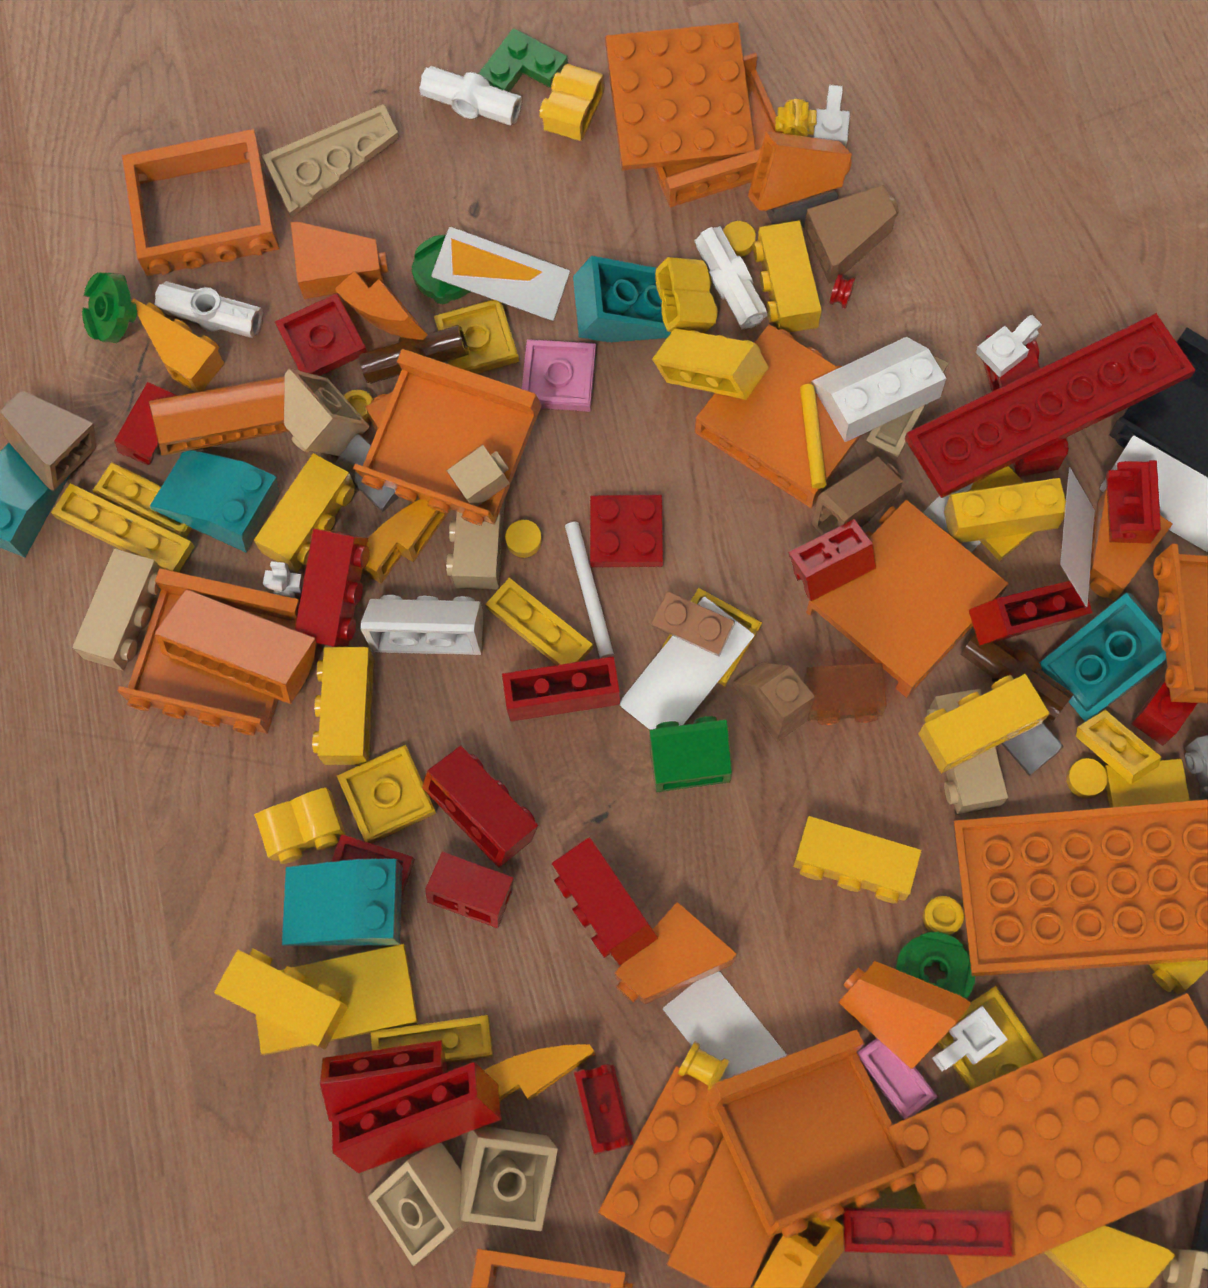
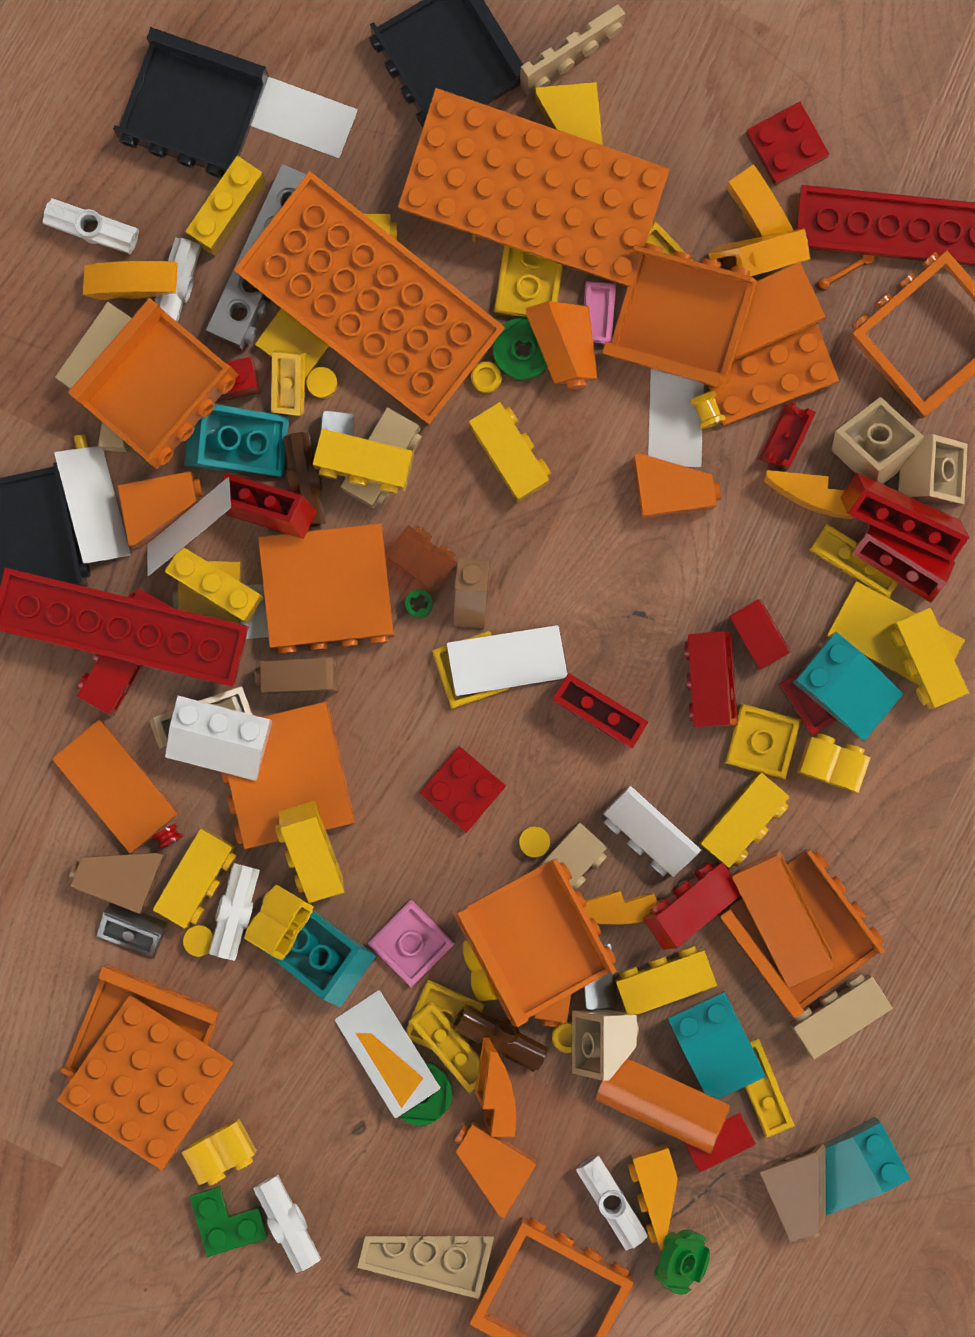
camera: 140 degrees left, 15 degrees up
yellow plate [51,483,195,573] -> none
white plate [263,561,304,599] -> none
red plate [275,293,367,376] -> none
tan brick [447,445,510,507] -> none
yellow plate [485,578,593,665] -> none
red brick [551,837,659,966] -> none
white bar [565,522,614,658] -> none
green slope [649,716,732,793] -> none
nougat plate [651,591,735,657] -> none
orange slope [748,132,852,211] -> none
yellow gear [775,99,817,137] -> none
red hinge [788,519,876,601] -> none
yellow bar [800,384,826,489] -> none
white plate [813,85,850,147] -> none
red tile [843,1207,1015,1257] -> none
white plate [932,1006,1008,1071] -> none
white plate [976,315,1042,377] -> none
red hinge [1106,460,1161,544] -> none
none -> orange tile [52,719,179,854]
none -> green bush [405,589,433,618]
none -> yellow tile [408,1000,480,1093]

